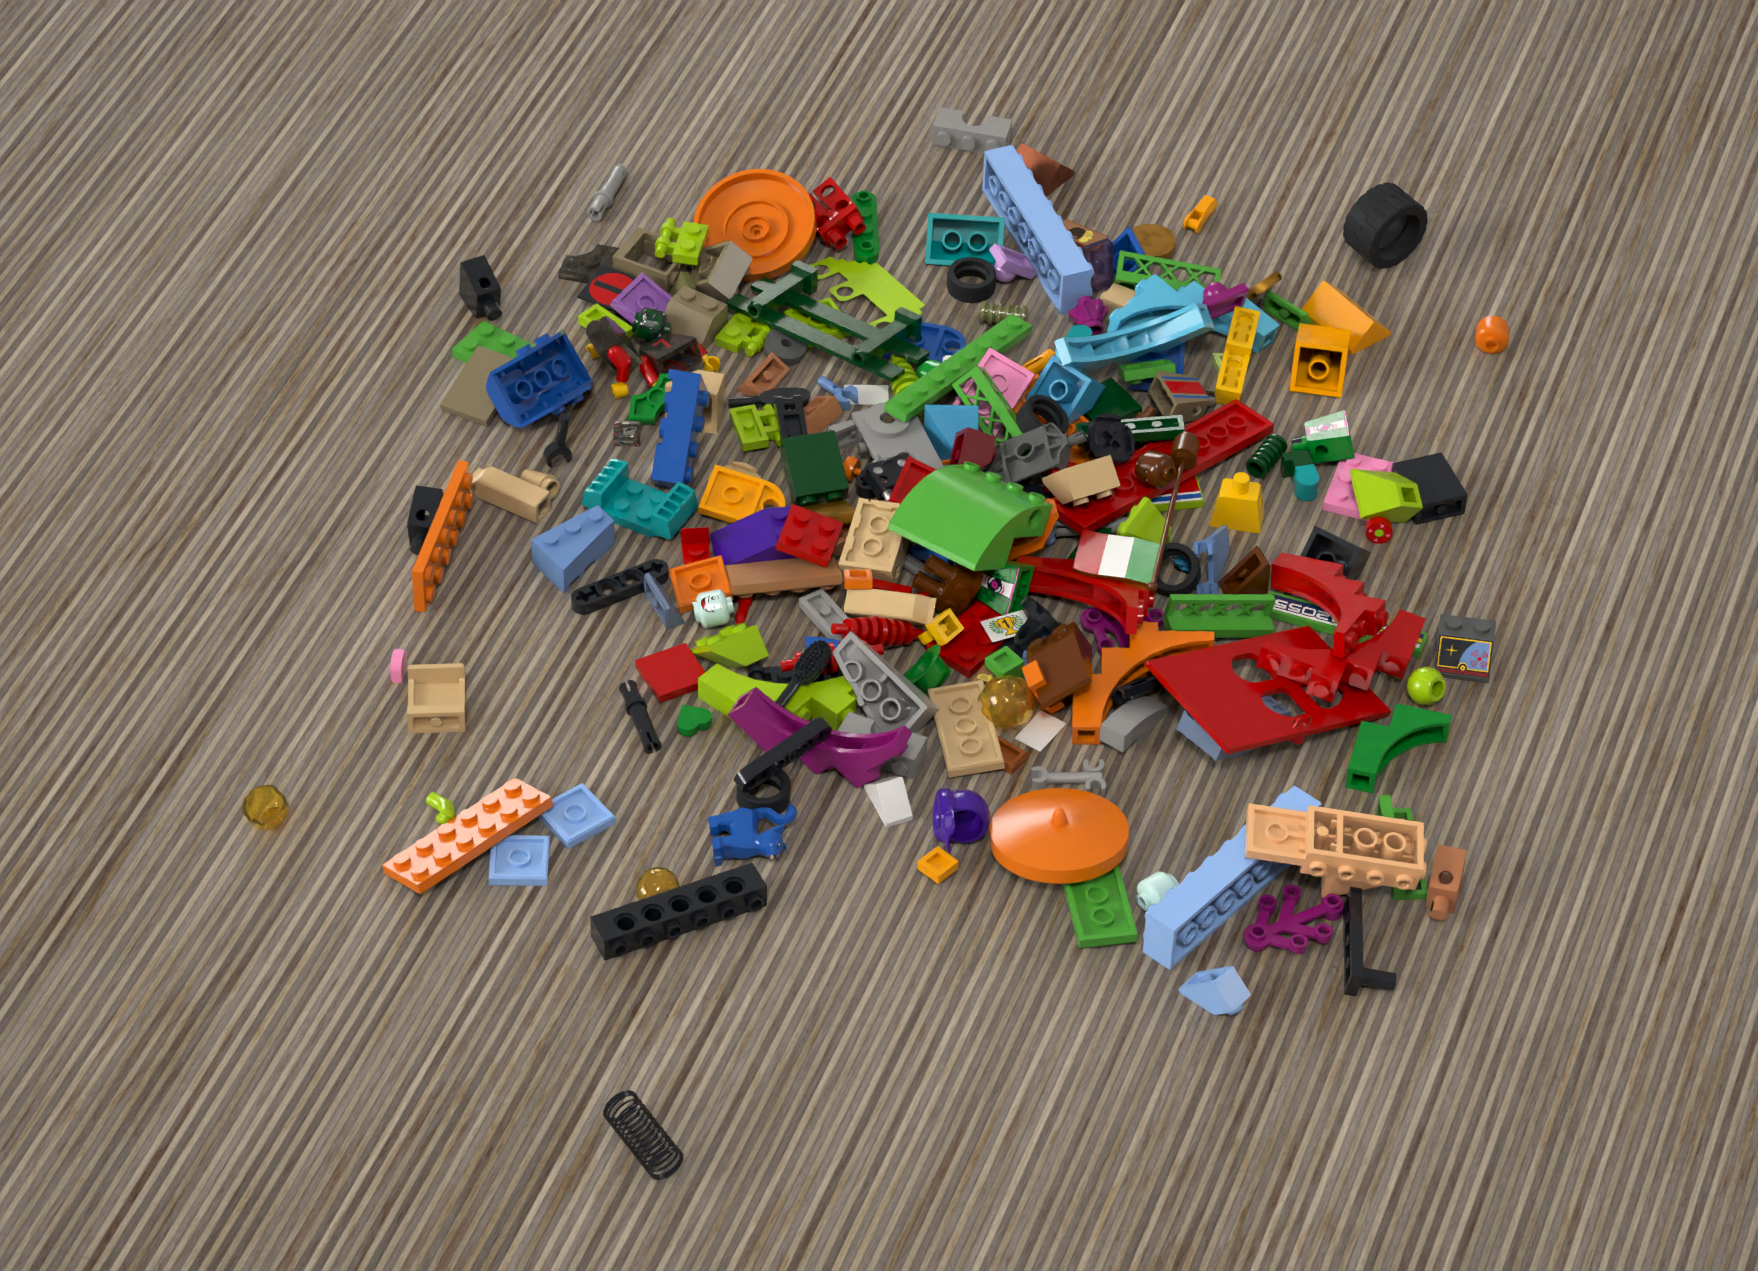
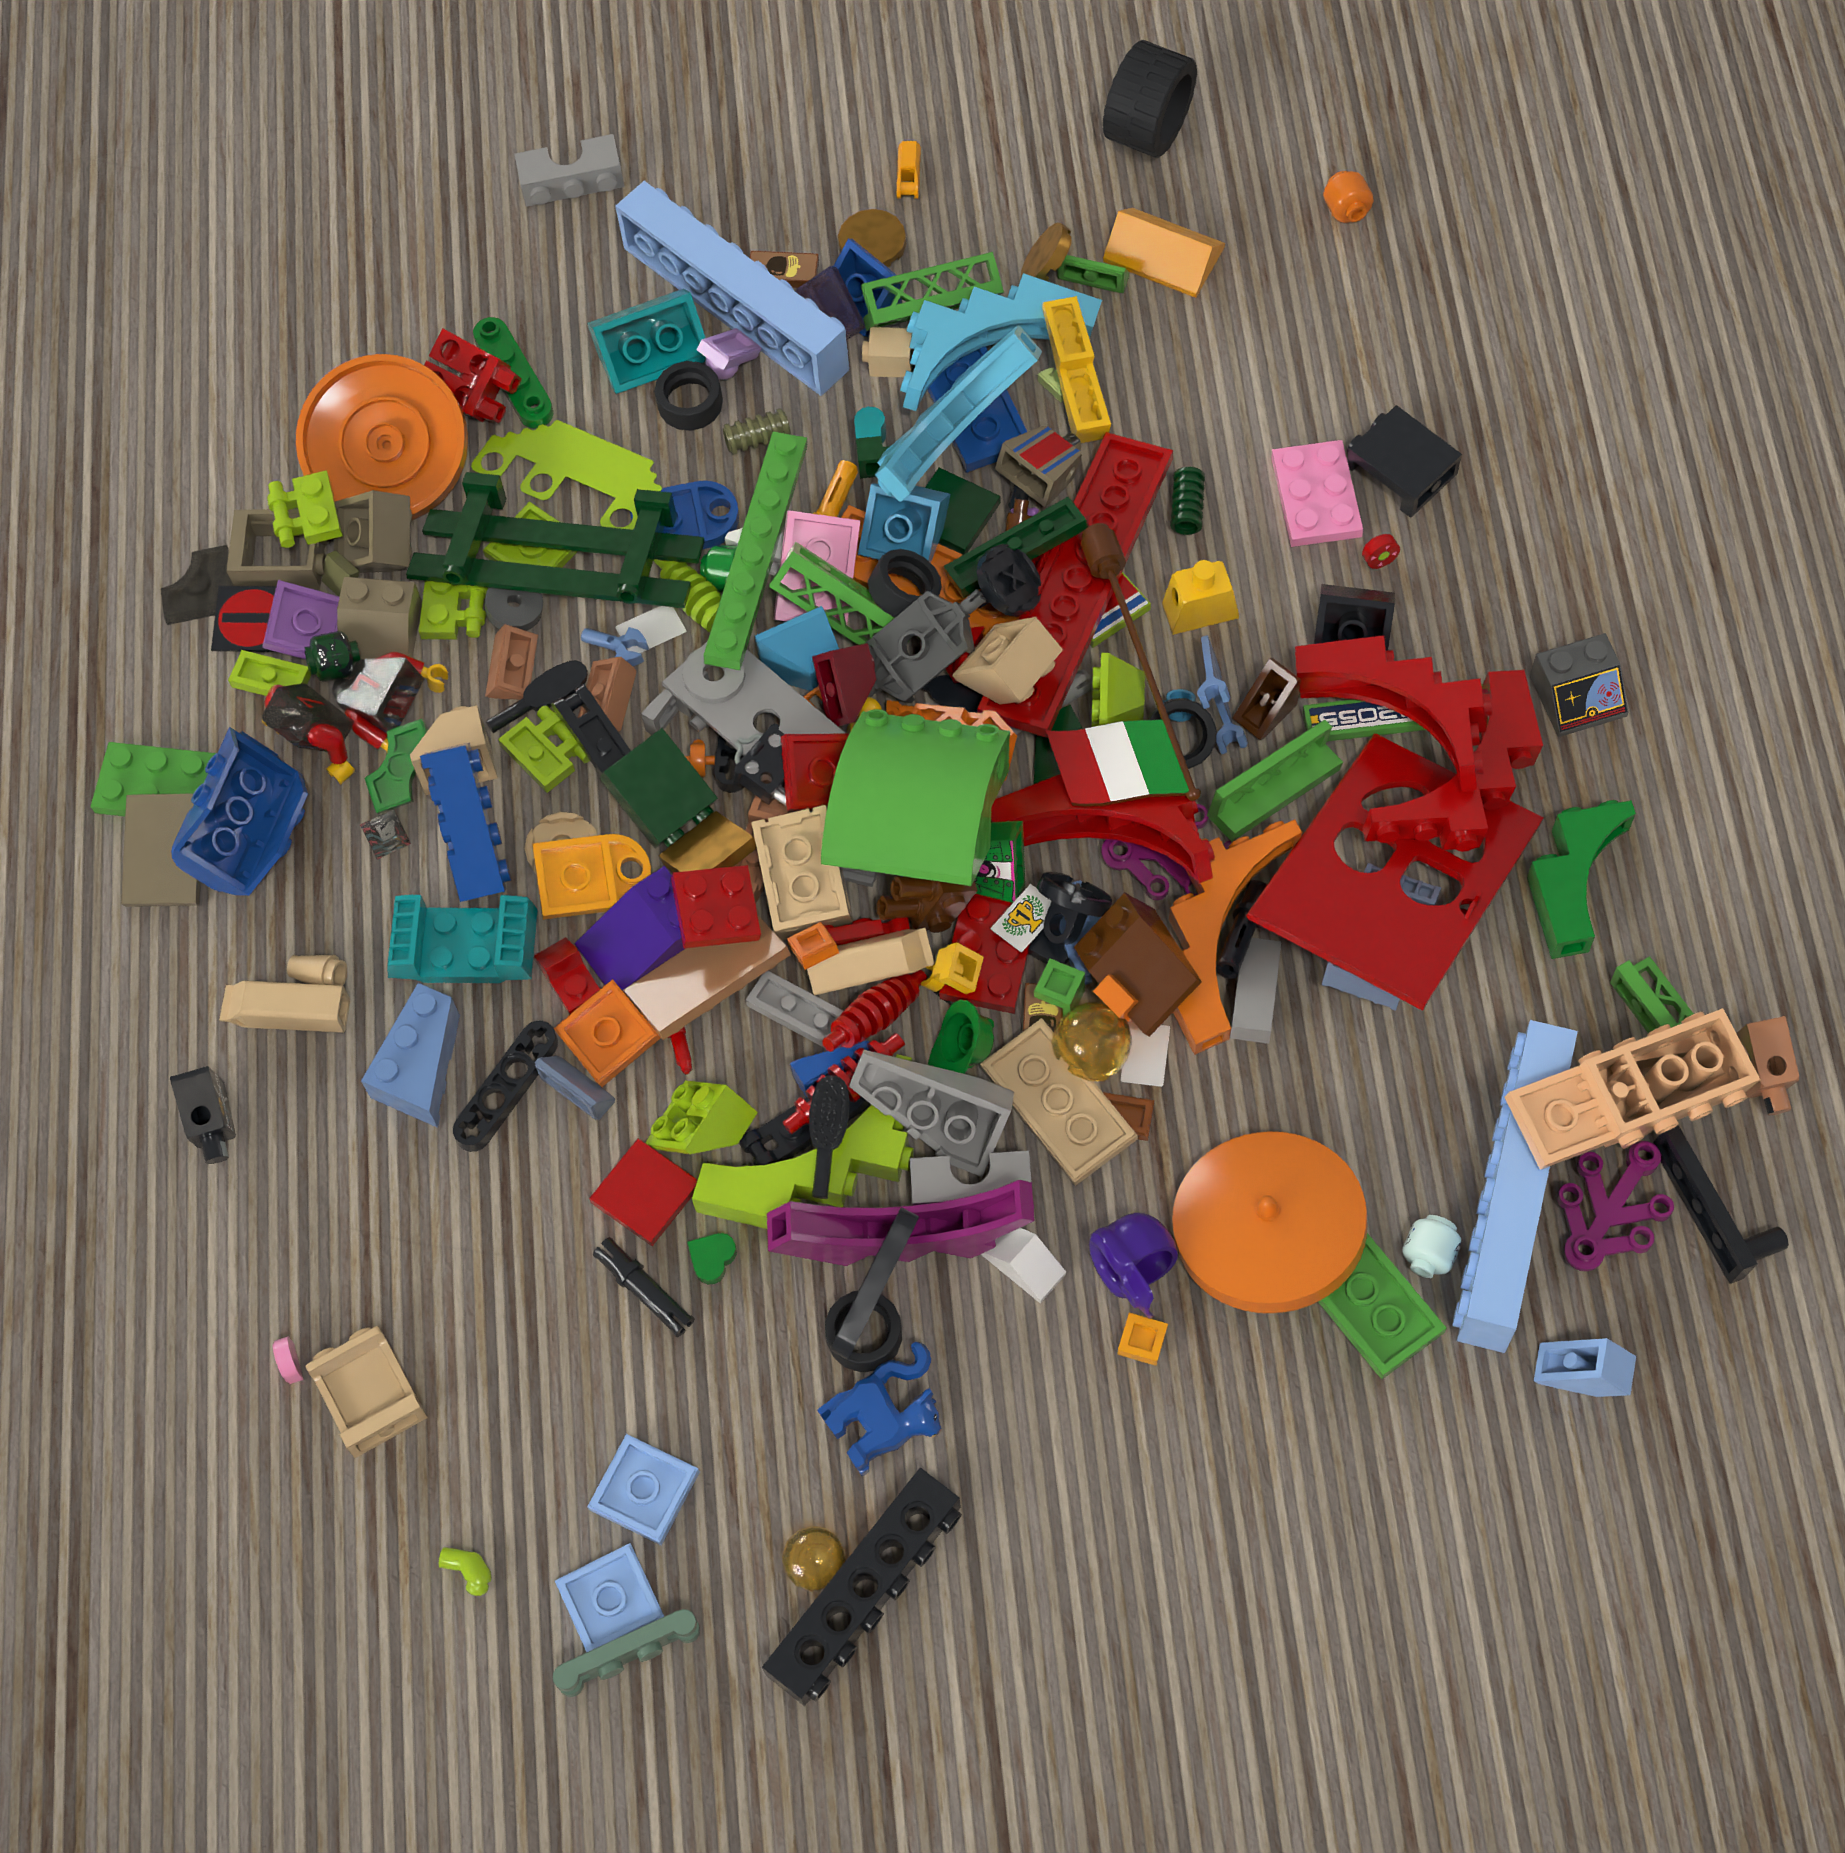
camera: 20 degrees left, 20 degrees up
clear yellow hair [242,785,289,831] -> none
plate [382,778,554,894] -> none
orange plate [412,460,474,613] -> none
black torso [459,255,502,321] -> none
black piece [543,413,572,468] -> none
light grey pin [587,164,628,221] -> none
light aqua head [692,589,734,628] -> none
copper slope [1017,143,1075,197] -> none
light grey bar [1031,759,1106,796] -> none
magenta rock [1068,296,1108,336] -> none
bright green plate [1117,358,1176,384] -> none
reddish brown head [1135,450,1177,488] -> none
magenta tile [1202,282,1249,319] -> none
leg [1280,449,1319,501] -> none
light orange slope [1289,323,1351,398] -> none
green torso [1291,410,1355,463] -> none
lime slope [1349,469,1423,523] -> none
lime piece [1407,667,1446,705] -> none
none -> sand green plate [553,1609,700,1697]

